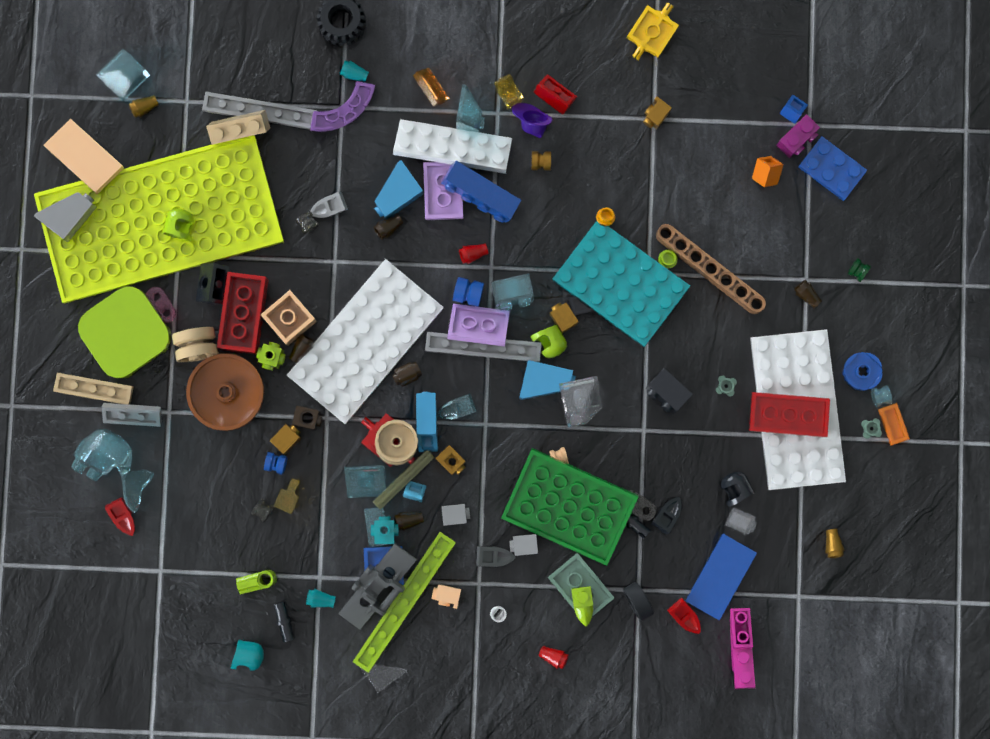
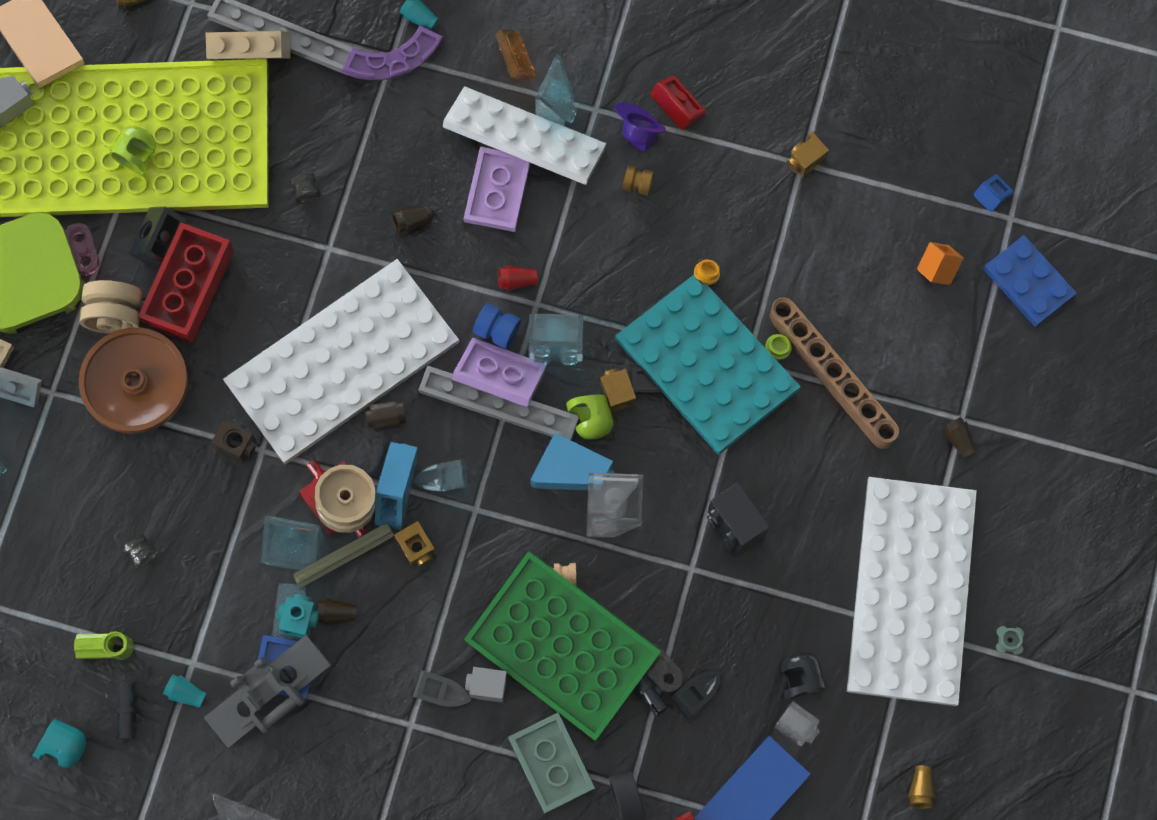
camera: 10 degrees right, 10 degrees down
lime brick [256,342,286,371] -> none
light nougat brick [261,290,317,346] -> none
blue wheel [264,452,288,474] -> none
pearl gold brick [270,424,302,455] -> none
clear yellow plate [274,478,300,514] -> none
dark brown cone [289,334,314,363] -> none
light grey plate [309,192,348,218] -> none
lime plate [353,532,456,673] -> none
dark azure slope [374,160,424,219] -> none
medium azure slope [403,481,426,502] -> none
light nougat brick [431,584,461,609] -> none
blue brick [441,160,521,223] -> none
light grey brick [441,504,470,526] -> none
white hinge [490,606,507,622] -> none
clear yellow bracket [494,74,524,109] -> none
lime plate [571,586,593,626] -> none
yellow plate [627,3,679,60] -> none
sand green plate [716,376,737,397] -> none
red plate [749,392,830,437] -> none
magenta brick [777,114,820,158] -> none
blue plate [843,352,883,391] -> none
dark green wheel [847,258,871,282] -> none
clear light blue wheel [871,385,892,407] -> none
orange tile [878,403,910,446] -> none

